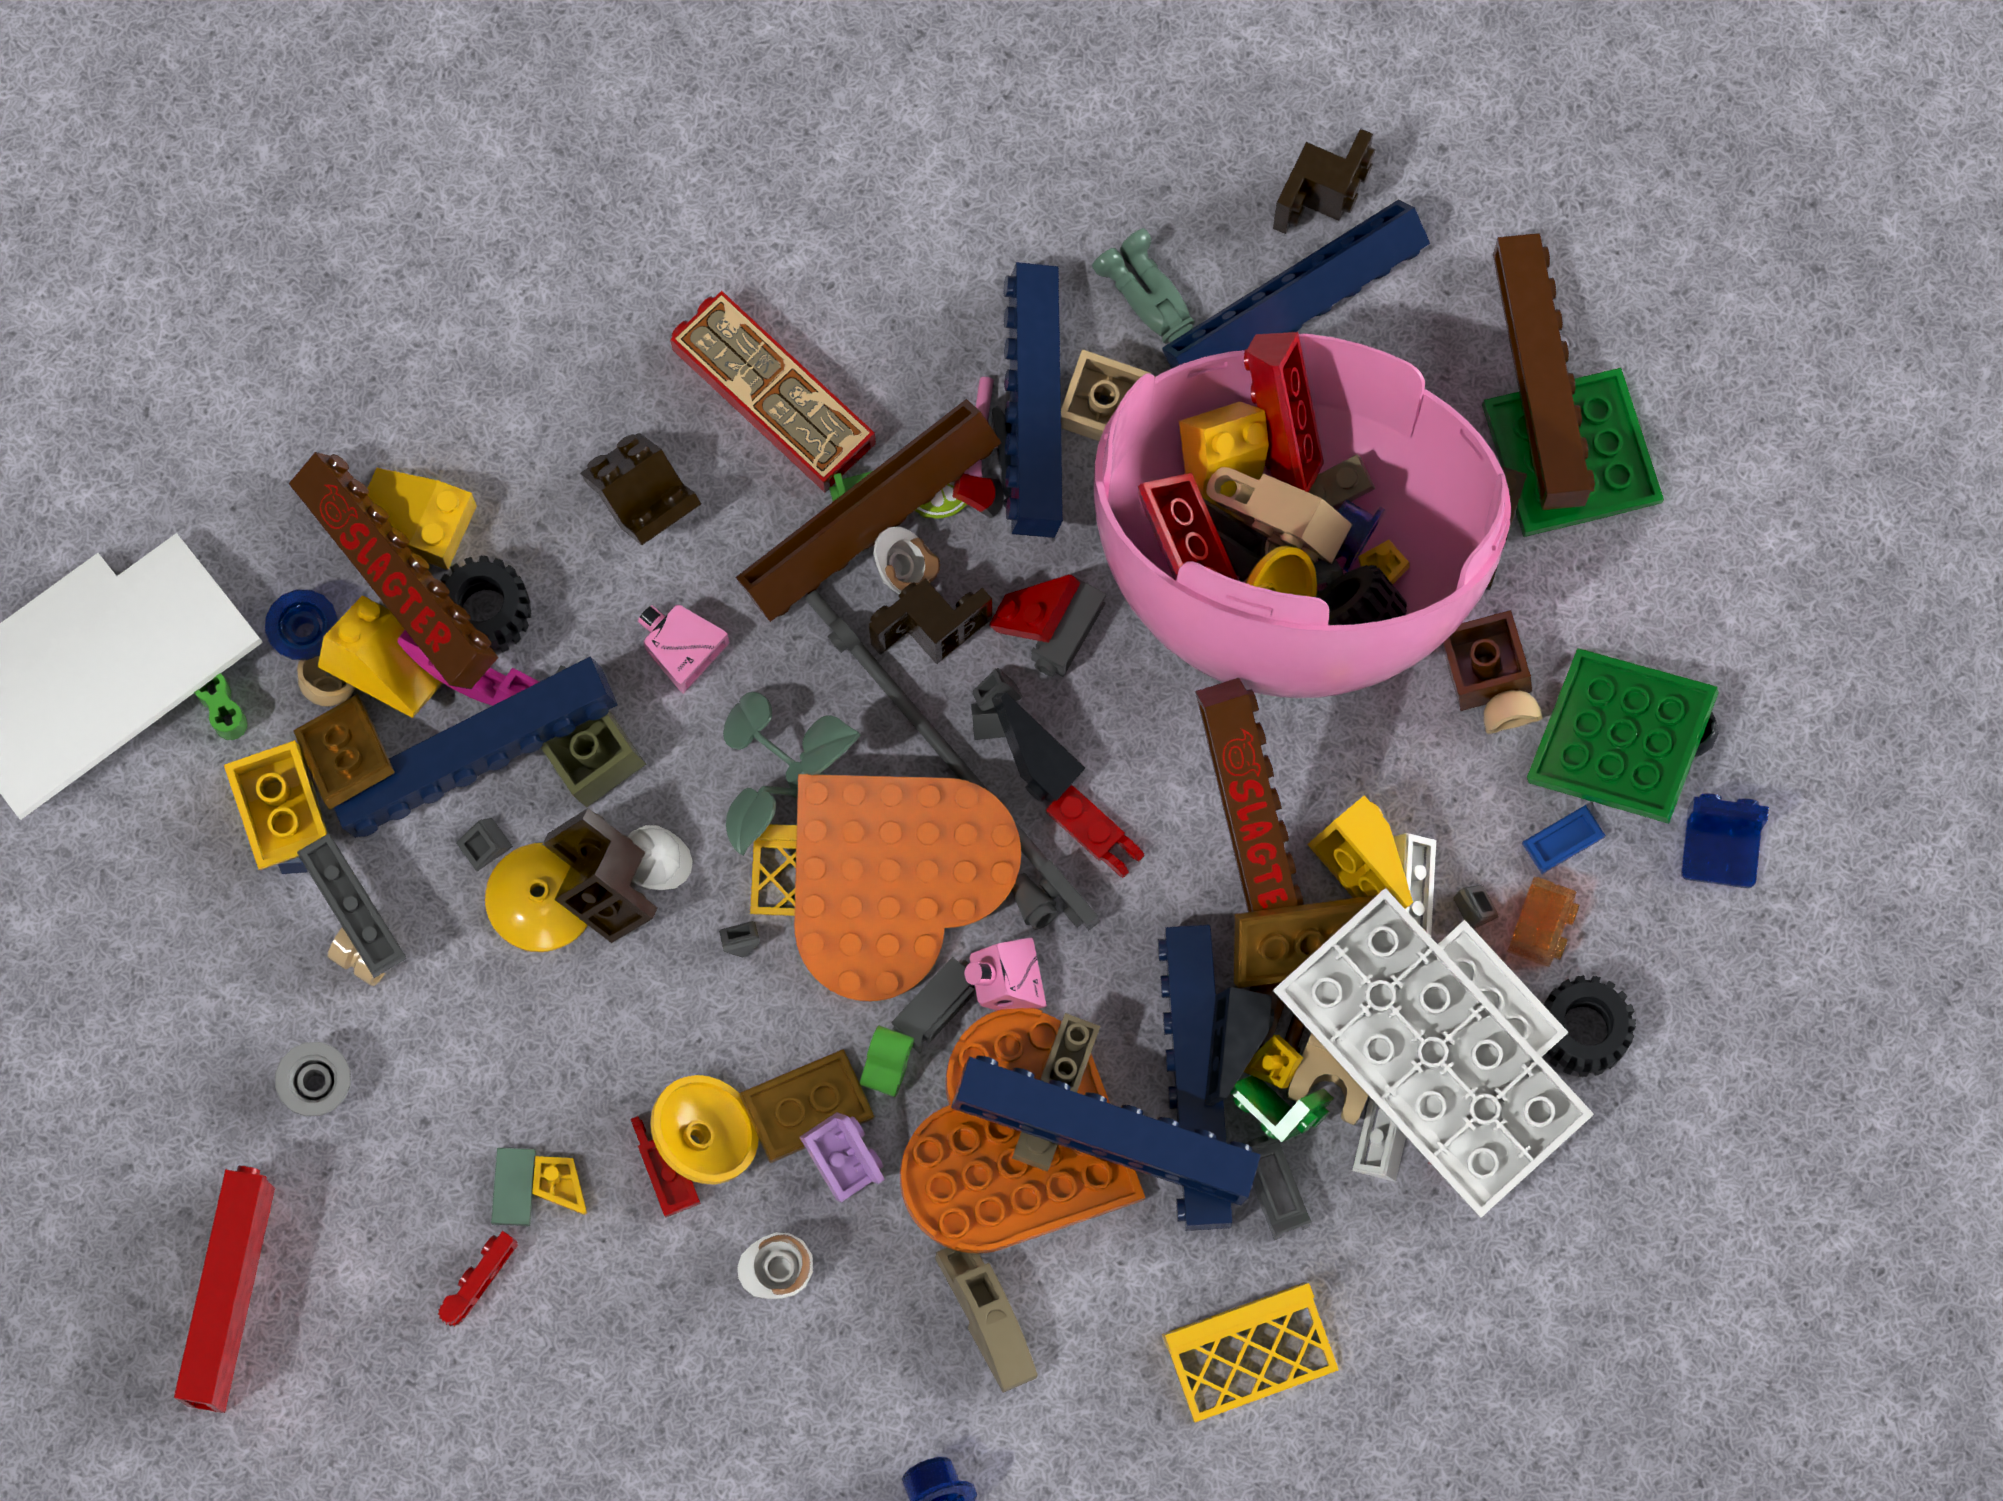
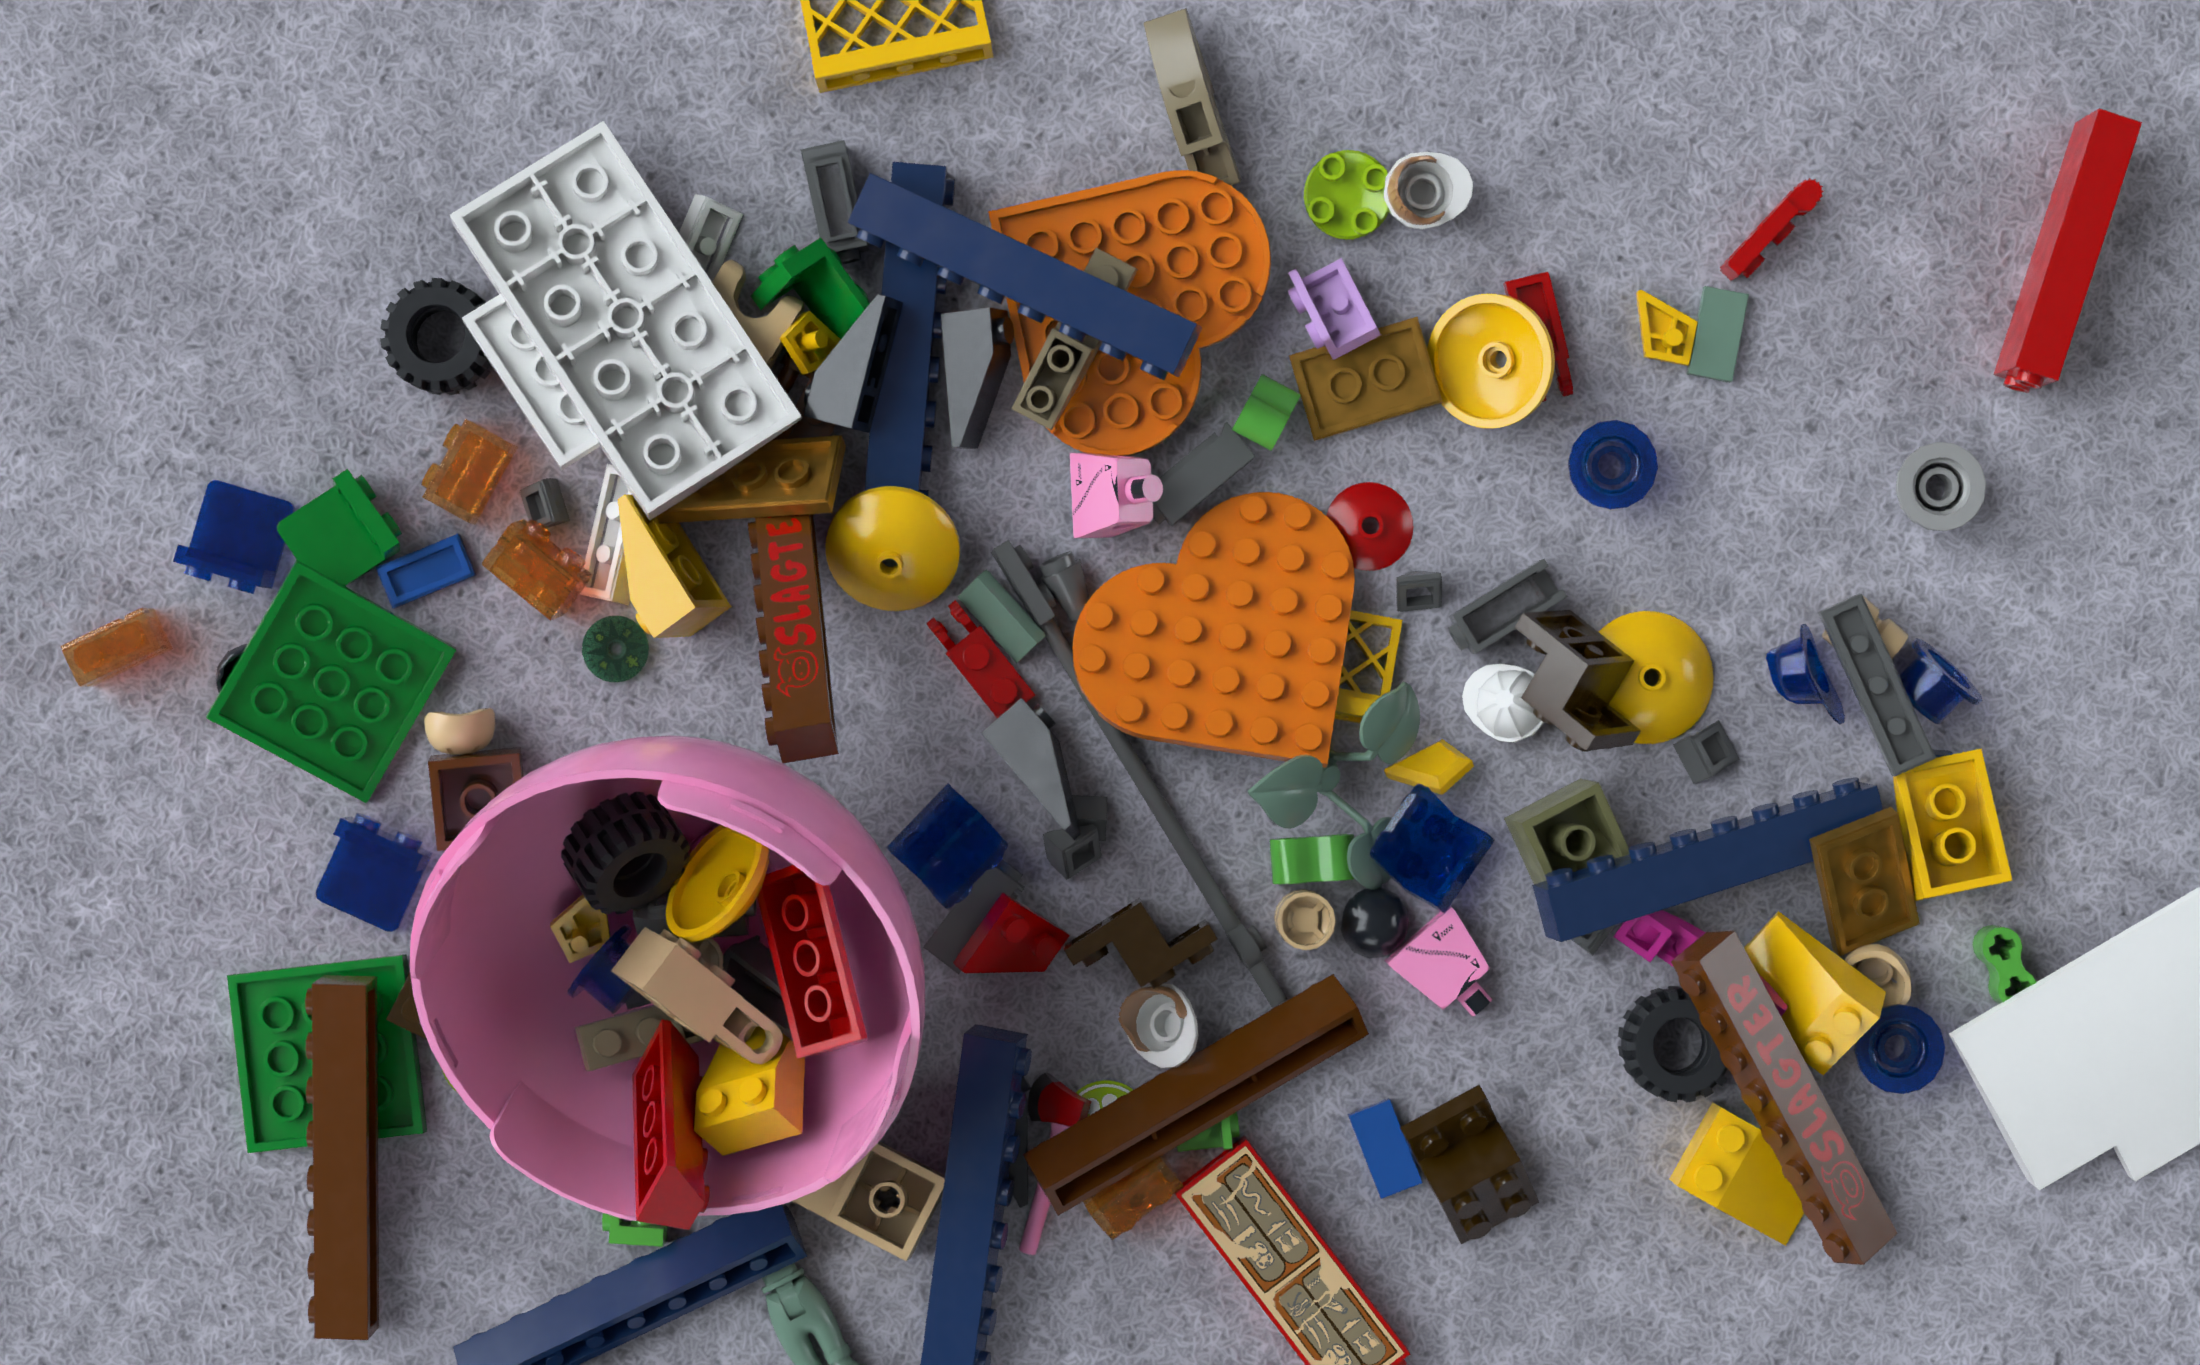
camera: 175 degrees left, 15 degrees up
none -> clear orange brick [61,607,173,687]
none -> green bracket [277,469,402,587]
none -> clear blue bracket [316,813,433,932]
none -> clear orange brick [482,519,592,621]
none -> clear green piece [582,616,649,682]
none -> yellow dish [825,486,960,611]
none -> clear blue bracket [886,783,1008,909]
none -> slope [941,307,1014,449]
none -> sand green tile [957,569,1046,663]
none -> clear orange brick [1083,1155,1184,1240]
none -> bright green axle [1270,834,1354,884]
none -> tan wheel [1274,889,1336,950]
none -> lime dish [1304,150,1389,240]
none -> red dish [1326,482,1413,571]
none -> black hair [1341,887,1409,959]
none -> blue tile [1348,1098,1423,1199]
none -> clear blue bracket [1370,784,1495,914]
none -> yellow piece [1384,739,1474,795]
none -> window [1447,559,1568,654]
none -> clear blue piece [1568,420,1658,510]
none -> clear blue piece [1766,624,1845,725]
none -> clear blue piece [1899,638,1983,724]

